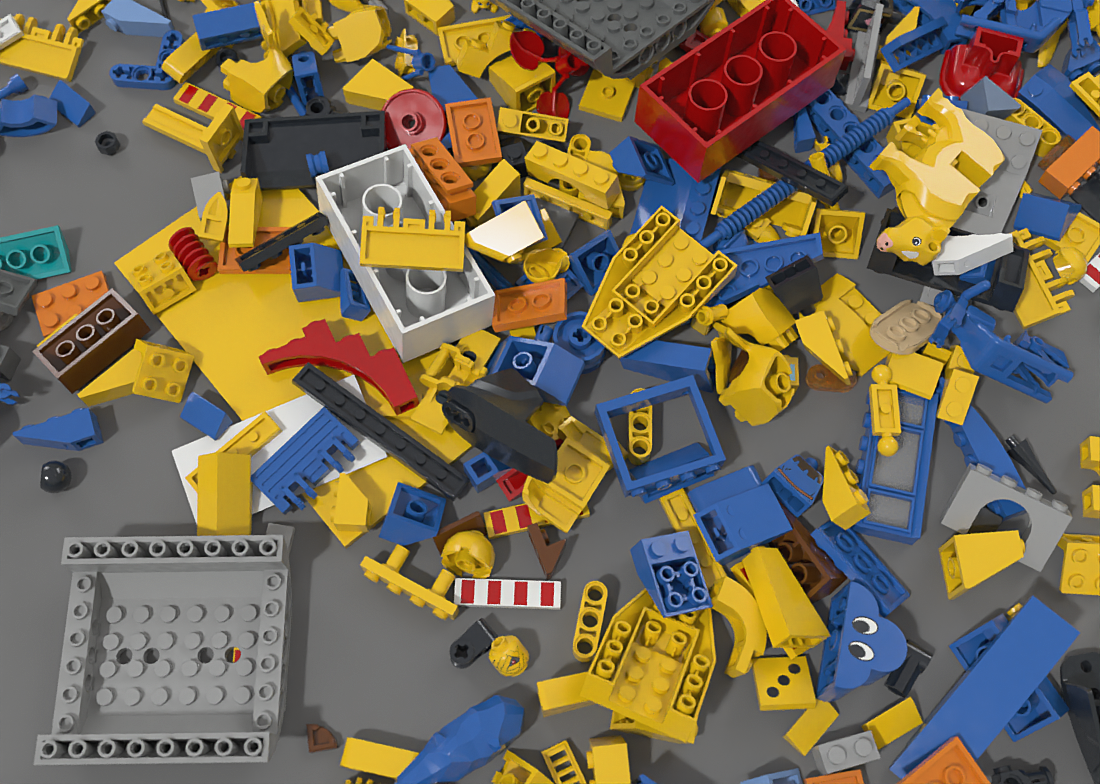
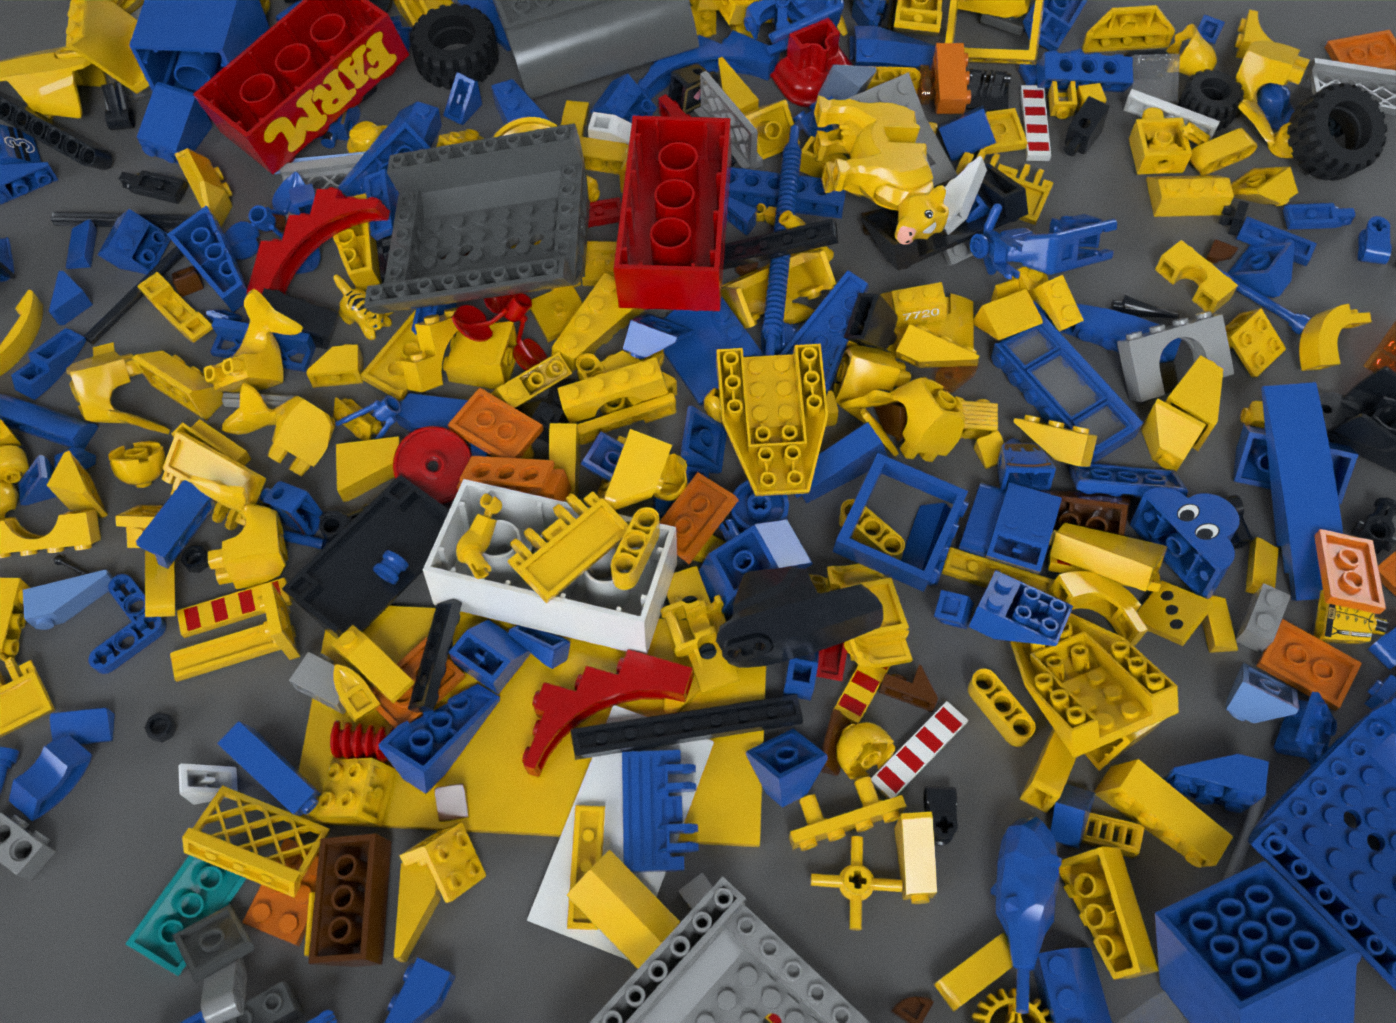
camera: 45 degrees left, 5 degrees down
blue slope [180,391,233,441] -> none
yellow hinge [288,7,335,55] -> none
yellow slope [330,473,372,532] -> none
yellow head [489,635,529,677] -> none
yellow pin [696,304,729,326] -> none
yellow slope [810,208,865,259] -> none
yellow plate [869,364,901,457] -> none
tan tile [870,300,942,355] -> none
blue fence [880,16,947,73] -> none
yellow hair [1053,247,1087,285] -> none
none -> white slope [178,763,238,805]
none -> yellow fence [182,785,330,897]
none -> blue slope [217,721,321,817]
none -> blue wedge [379,684,500,794]
none -> slope [434,784,469,822]
none -> yellow arm [456,493,502,579]
none -> yellow wedge [552,272,645,372]
none -> yellow beam [611,507,660,590]
none -> yellow bar [811,836,903,931]
none -> yellow brick [892,282,947,329]
none -> slope [894,812,937,904]
none -> blue brick [934,590,974,630]
none -> yellow brick [954,397,998,440]
none -> yellow slope [973,431,1004,469]
none -> blue slope [1051,784,1096,849]
none -> yellow slope [1141,399,1206,472]

